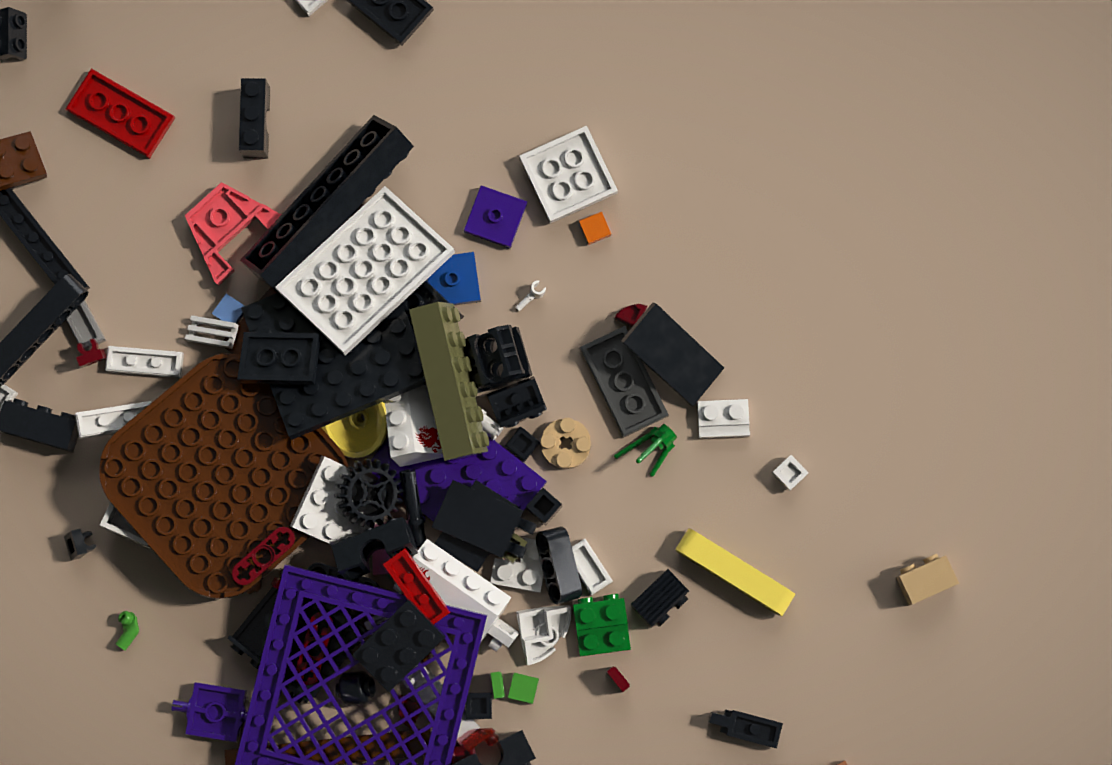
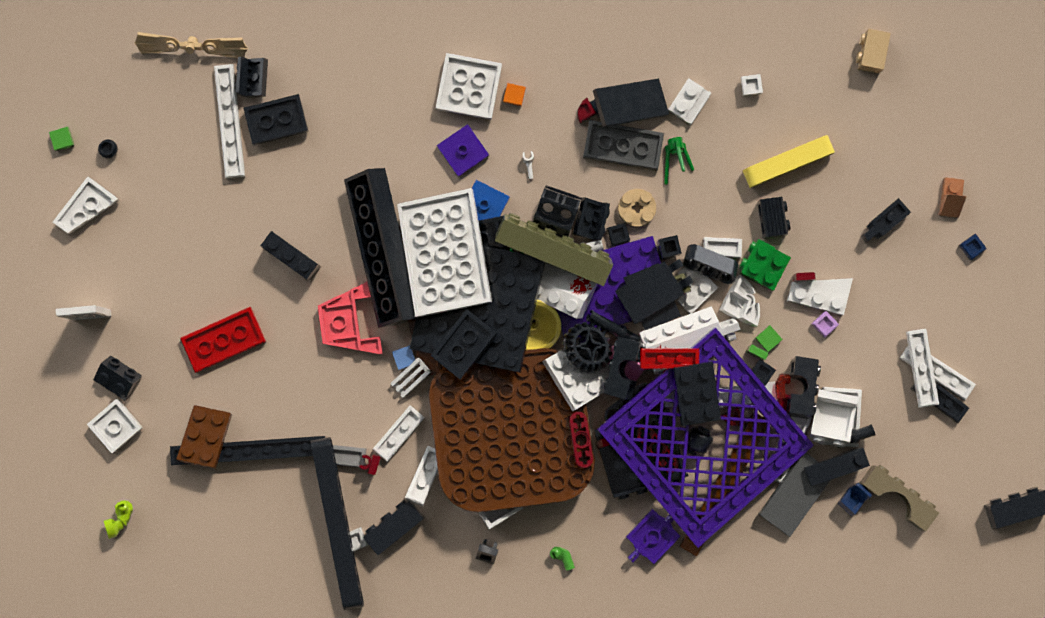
camera: 65 degrees left, 5 degrees up
none -> white wing [787,278,853,315]
none -> lavender tile [811,311,839,338]

